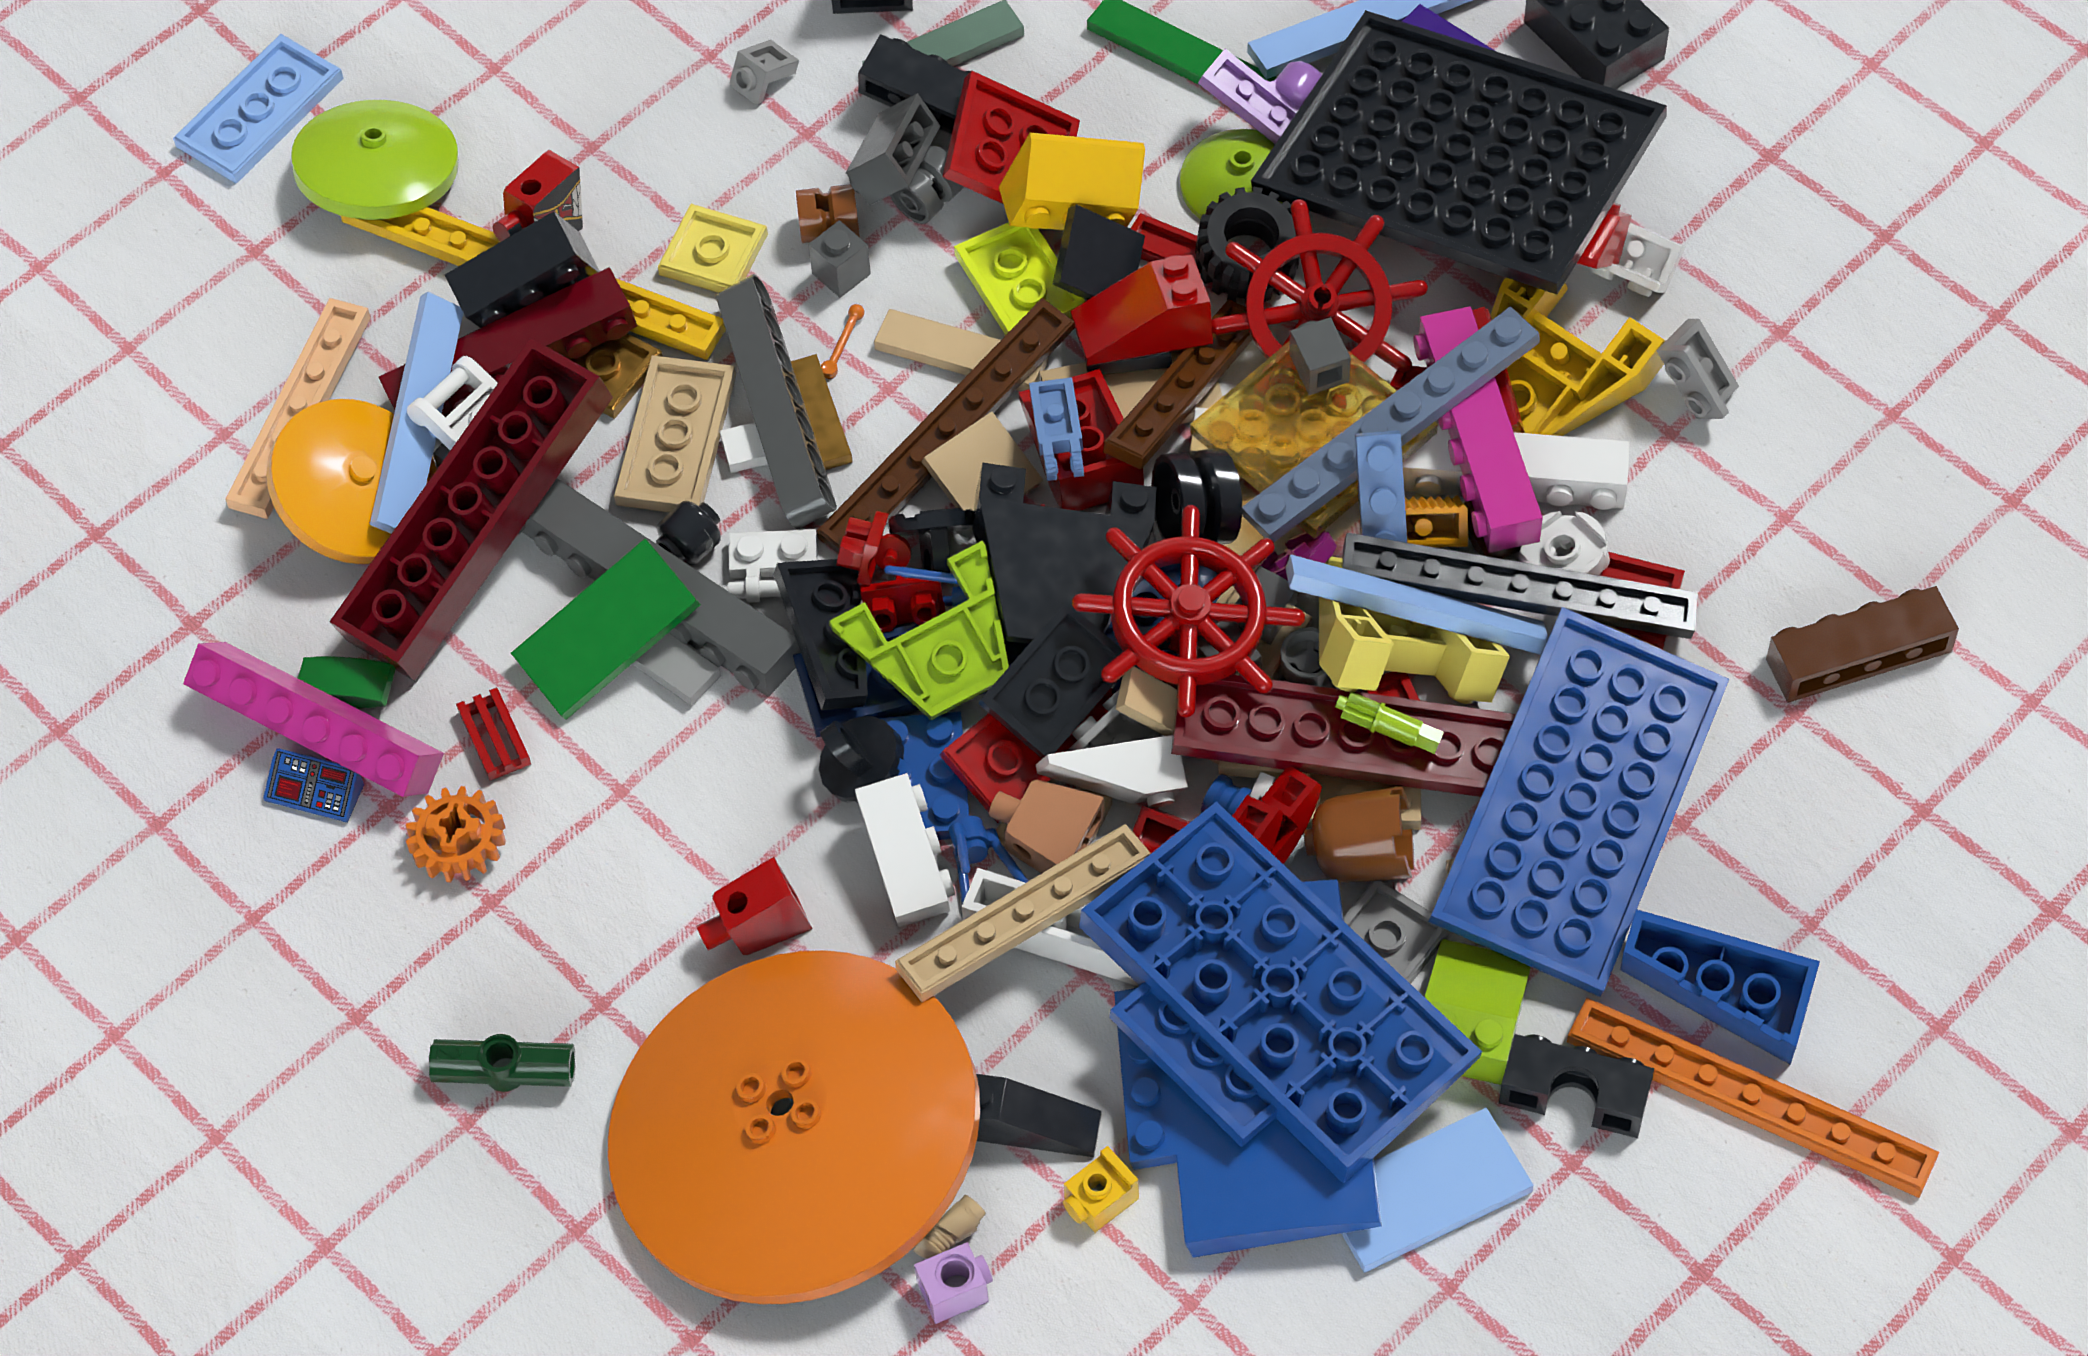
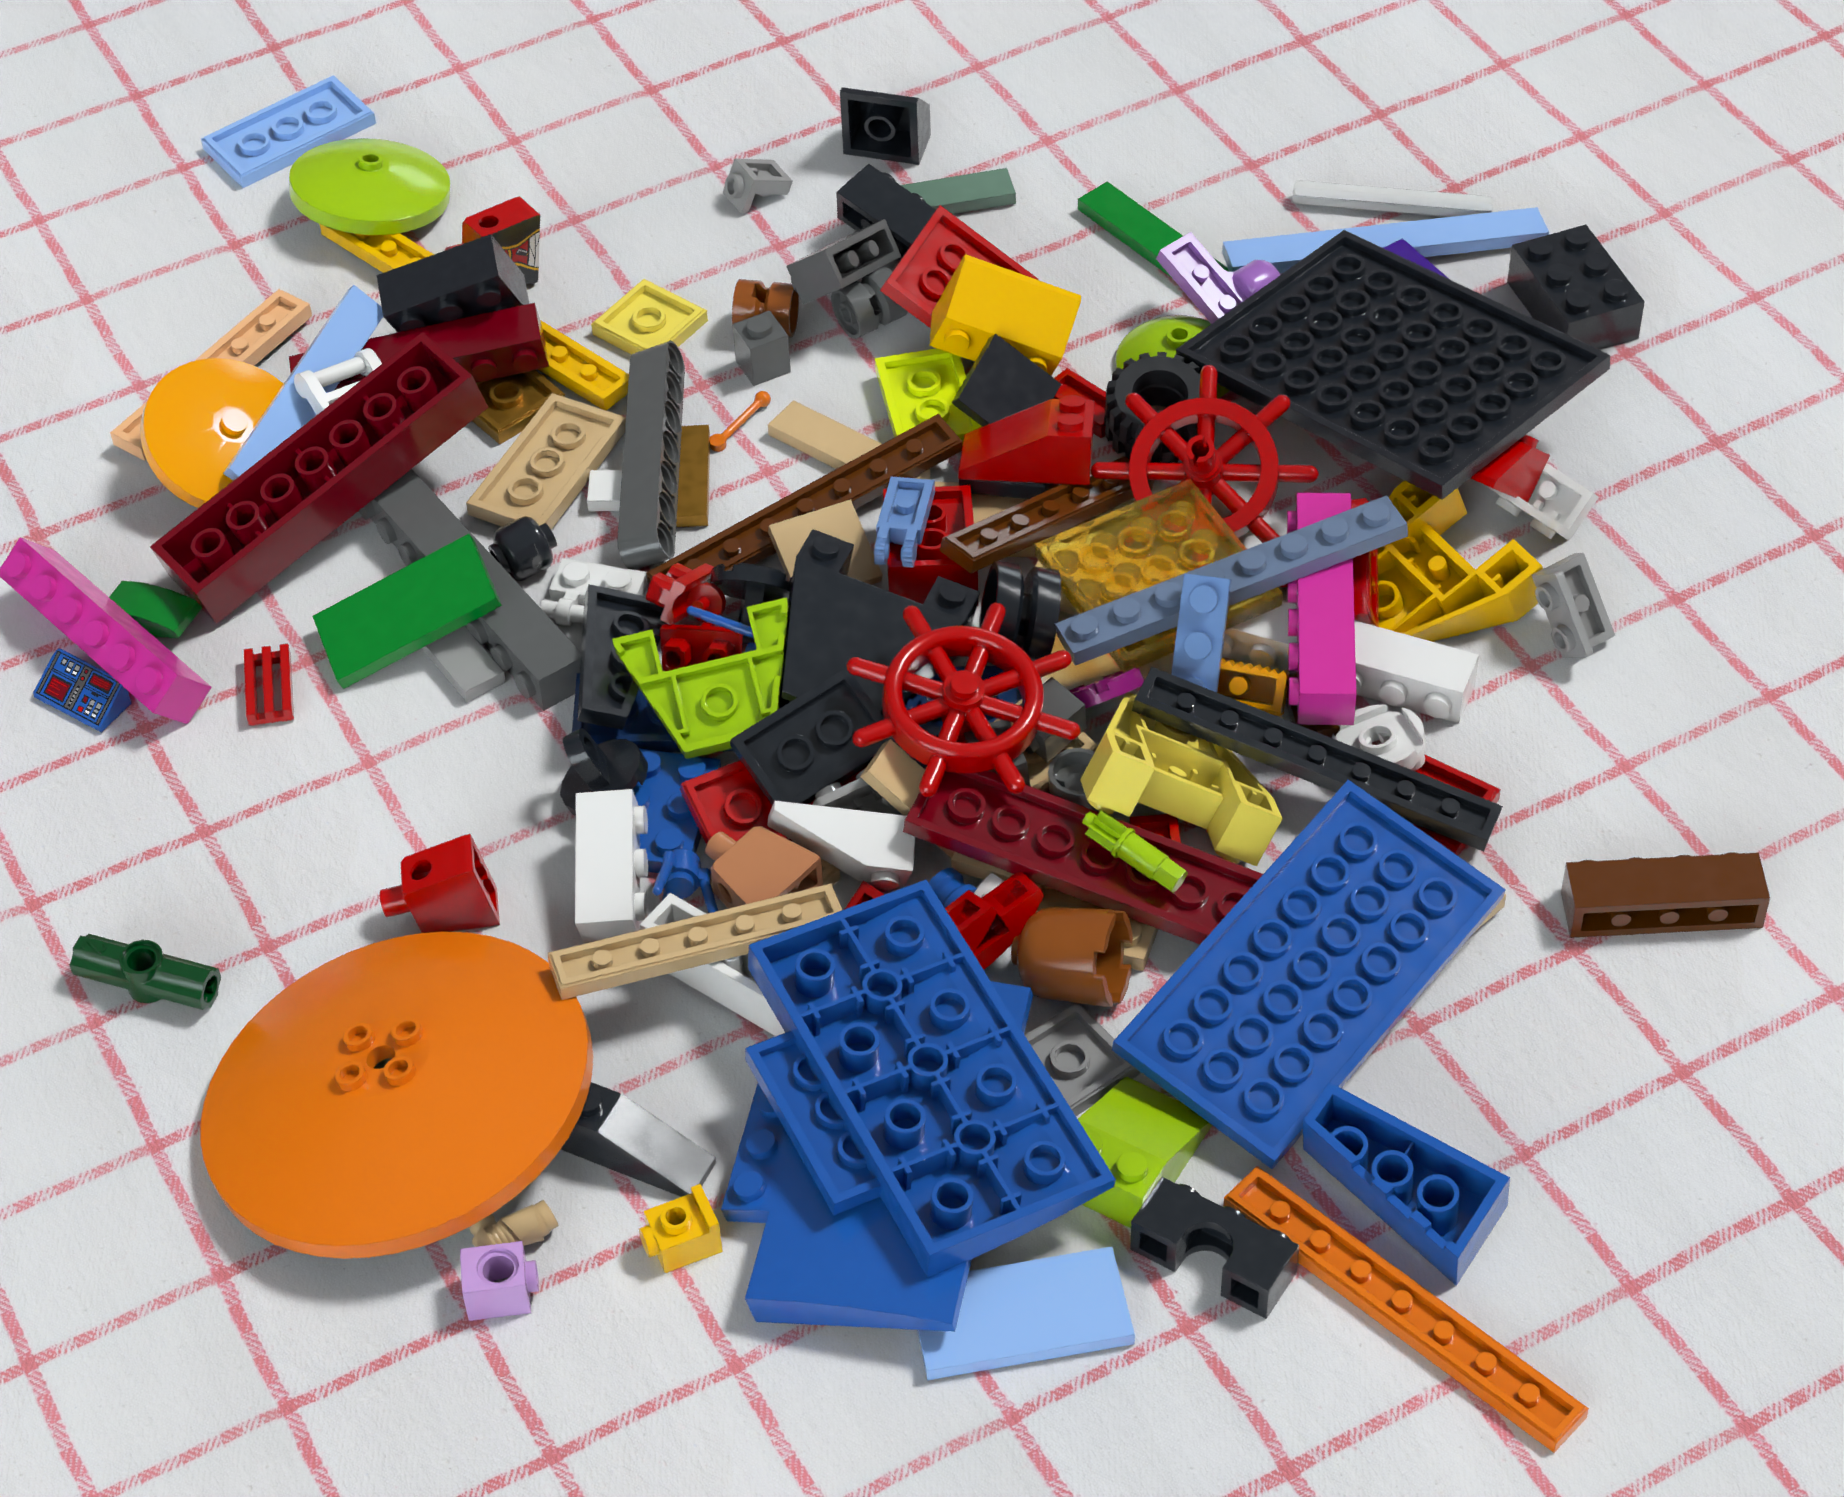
camera: 15 degrees right, 10 degrees down
orange gear [406,786,506,883] -> none
light blue tile [1285,555,1549,655] -> none
dark grey brick [1290,317,1351,395] -> none

